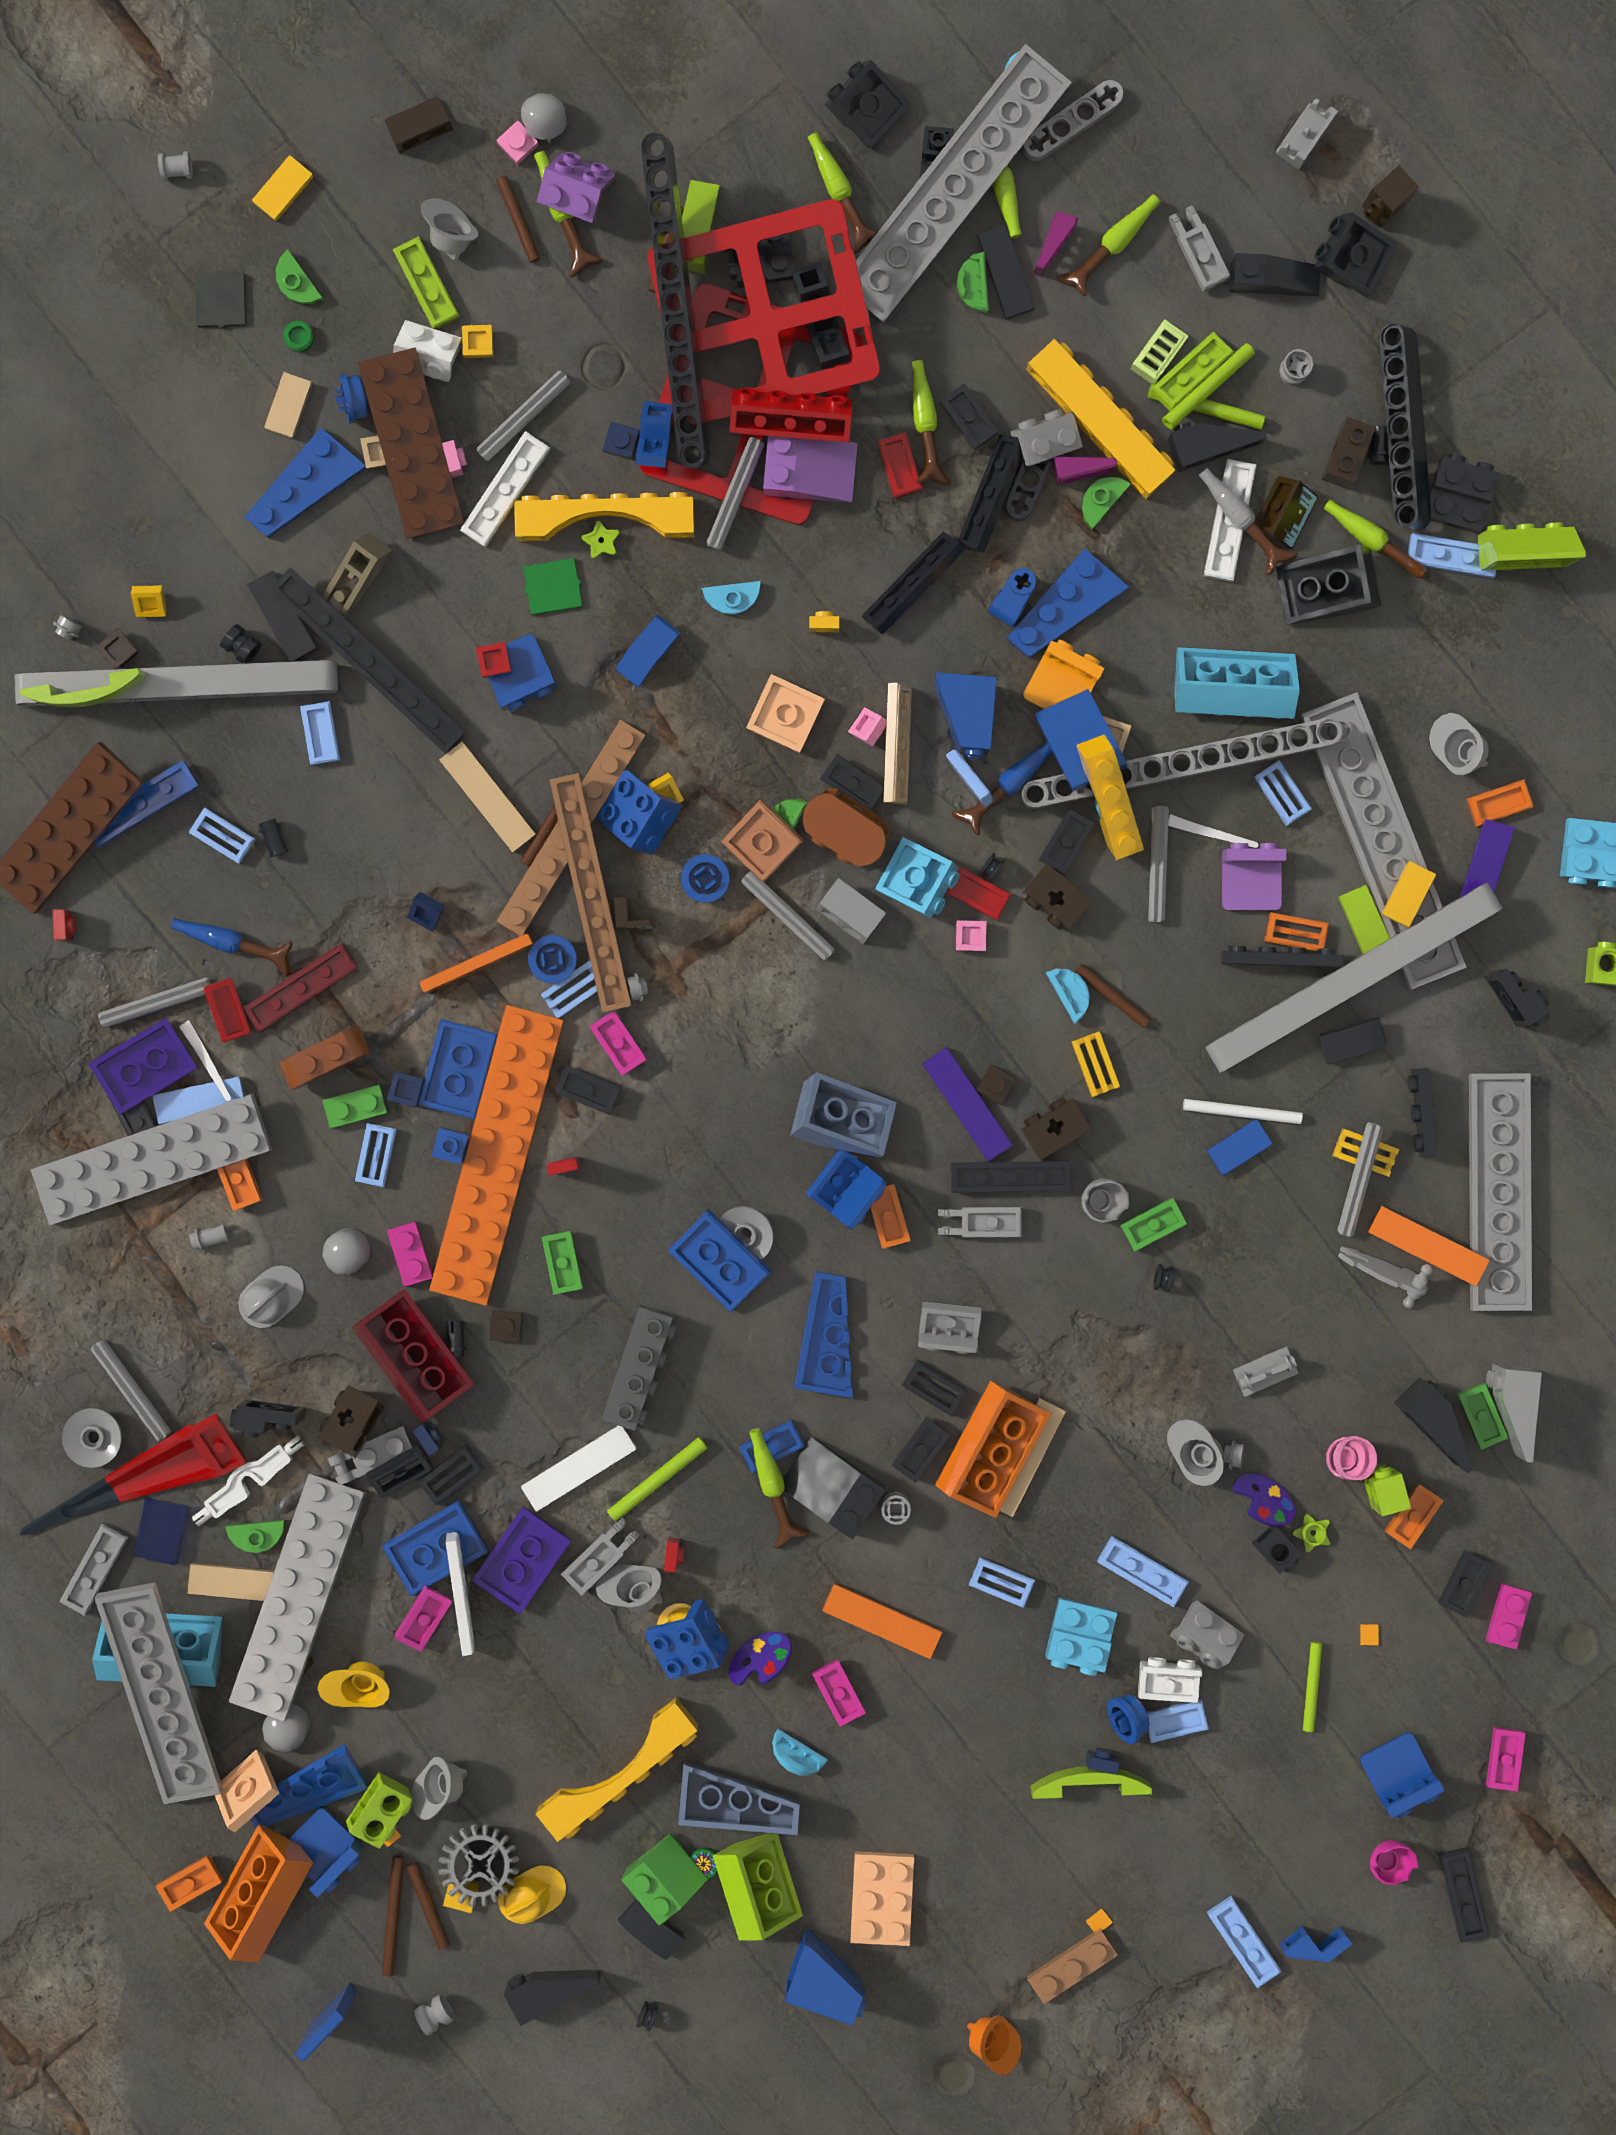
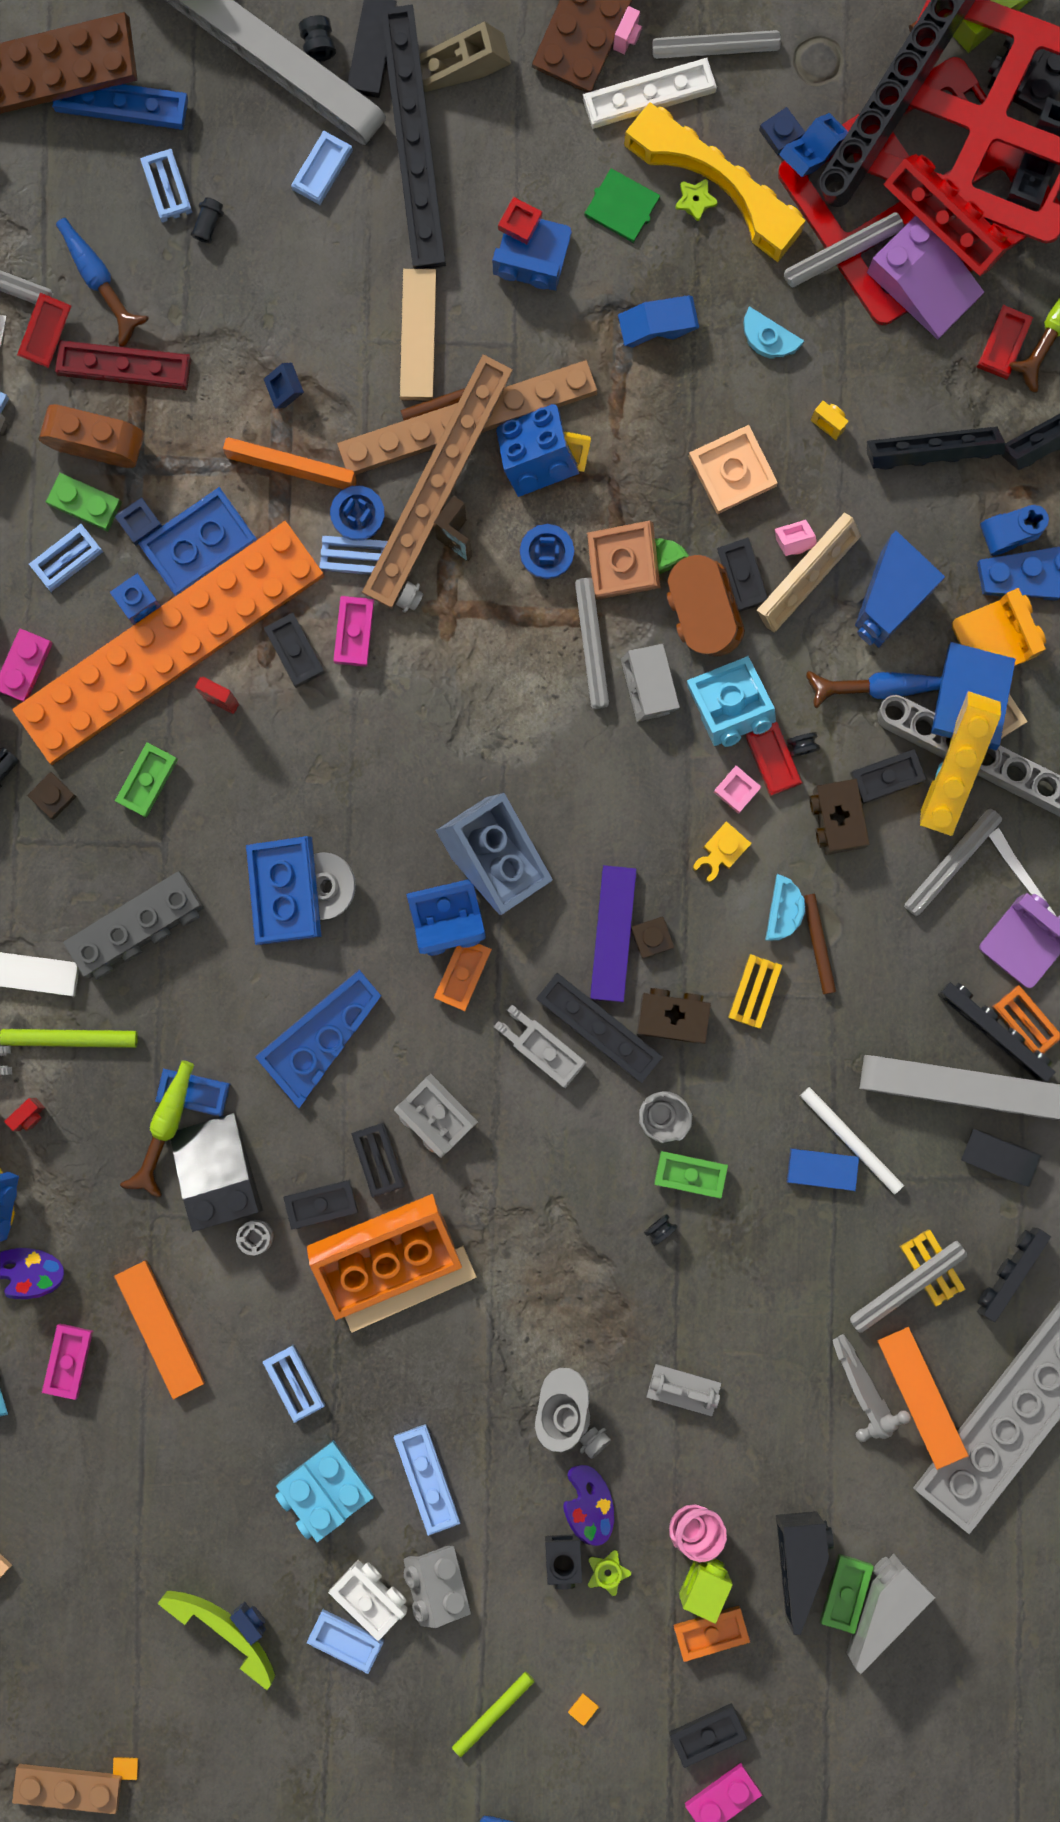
camera: 40 degrees right, 5 degrees down
light blue tile [946,749,993,808] -> none
blue piece [1107,1695,1150,1744] -> none
none -> yellow plate [692,821,751,883]

